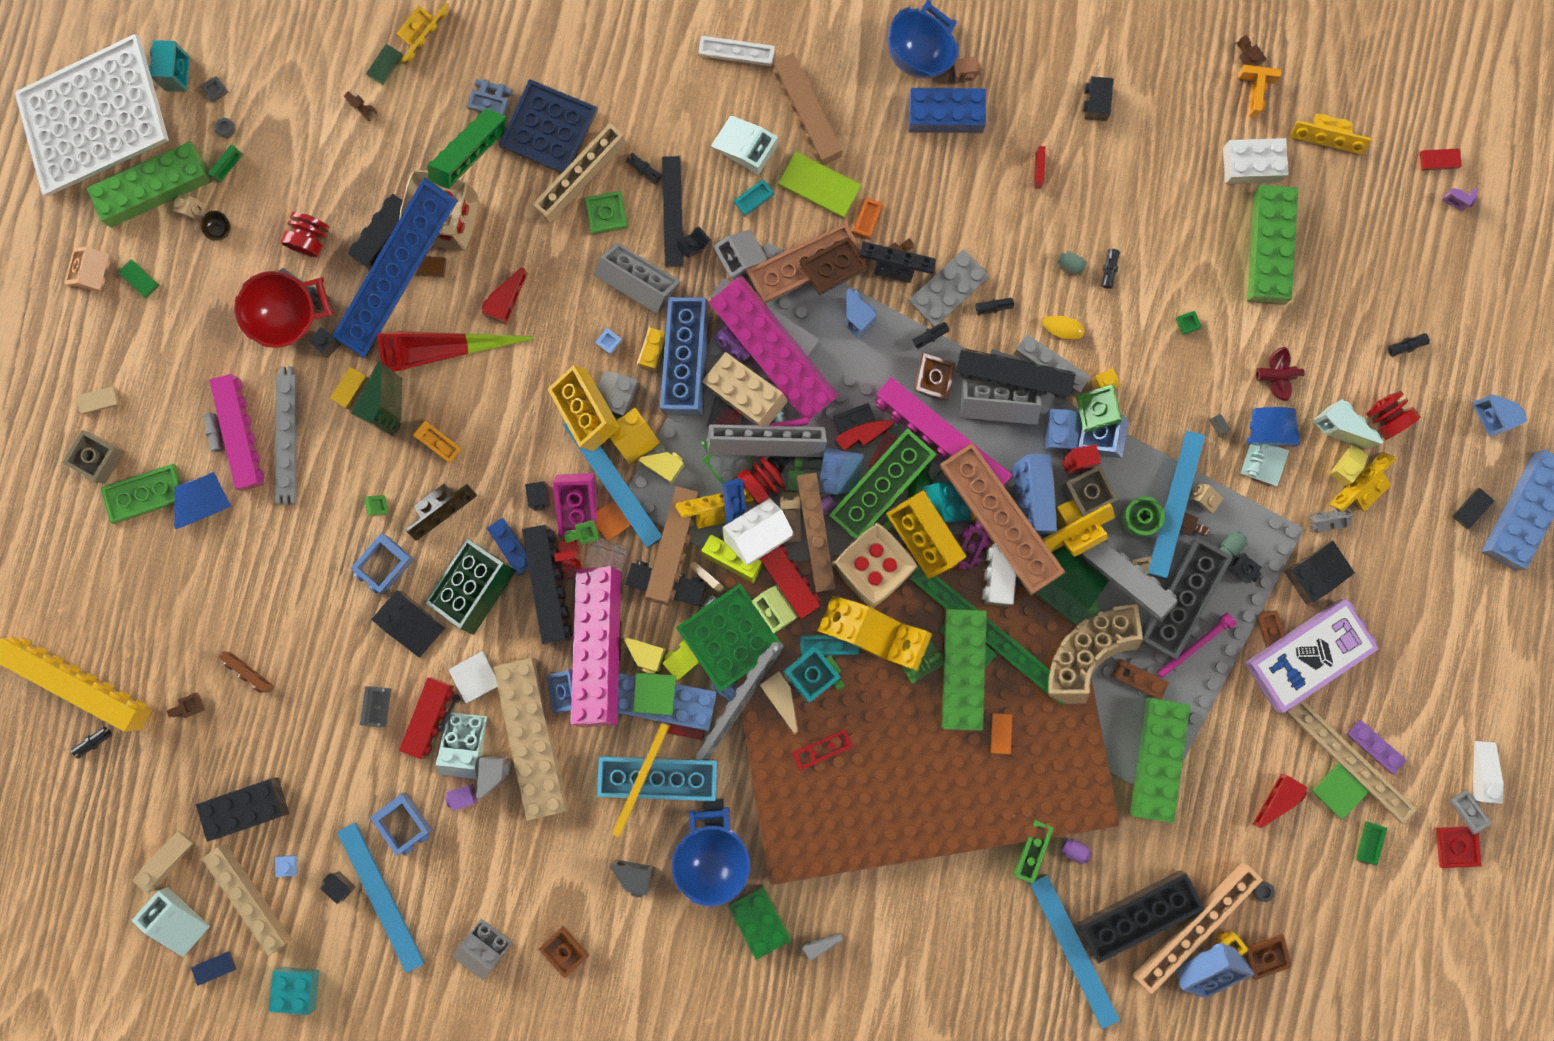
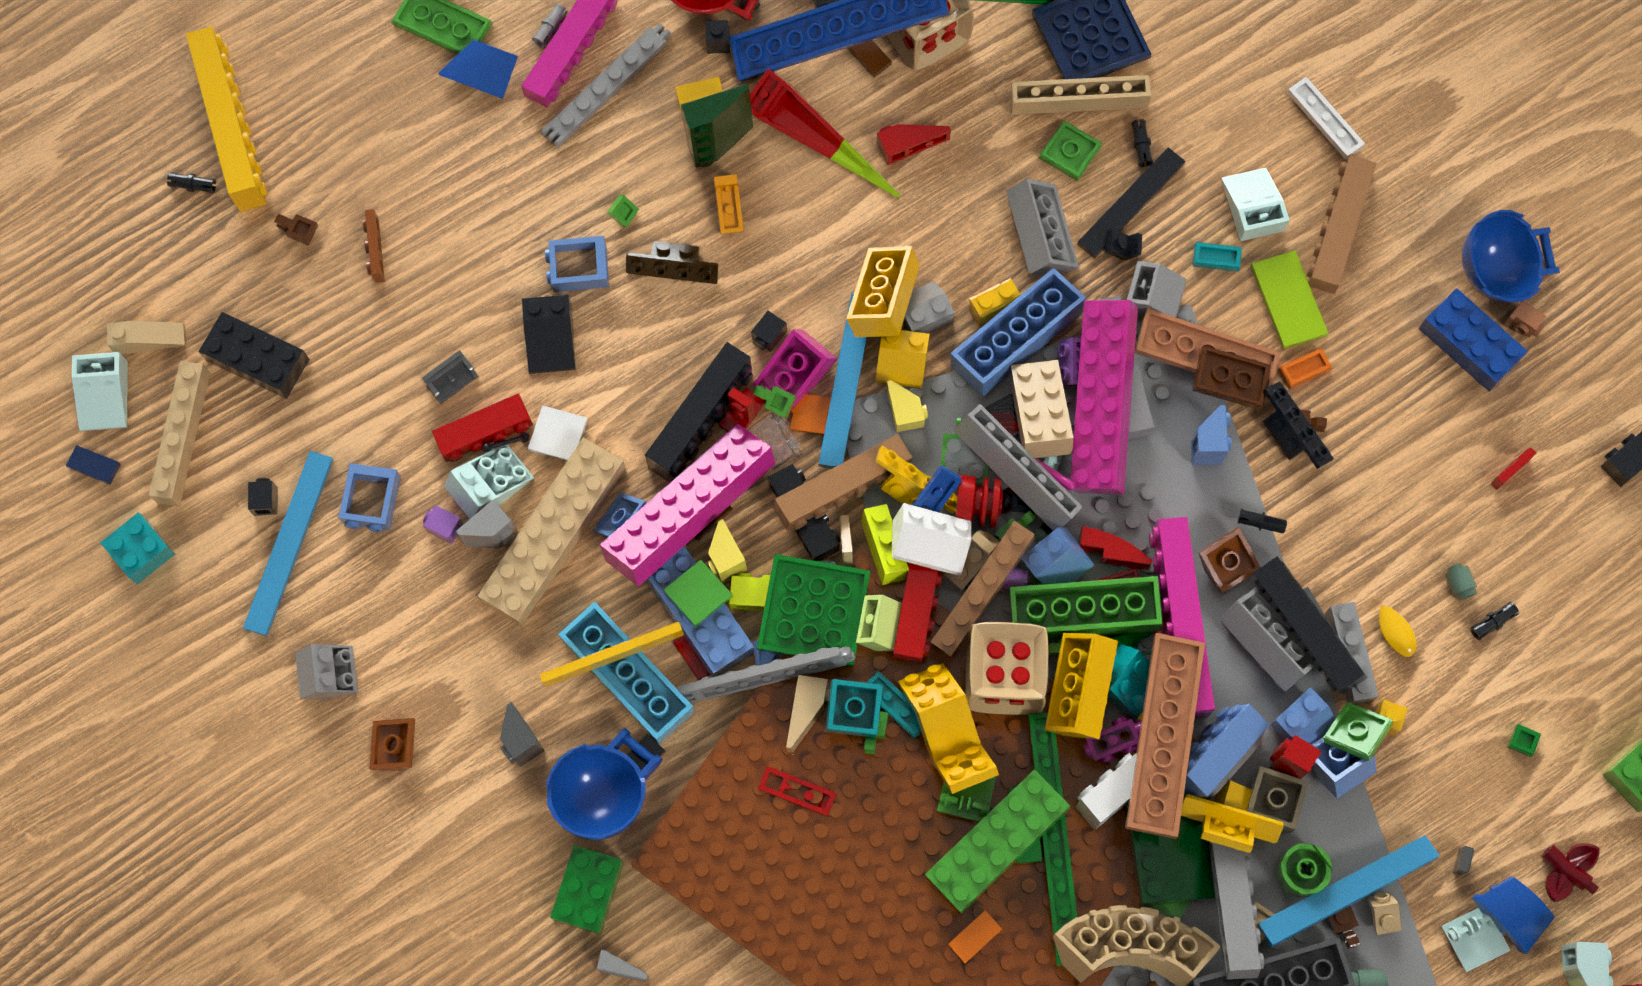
camera: 40 degrees right, 10 degrees down
light blue plate [275,855,297,877] -> none
dark green slope [425,538,516,635] -> none
blue plate [487,518,529,576] -> none
light blue plate [595,328,622,355] -> none
black plate [833,403,875,434] -> none
light grey plate [909,249,990,327] -> none
black axle [975,297,1014,315] -> none

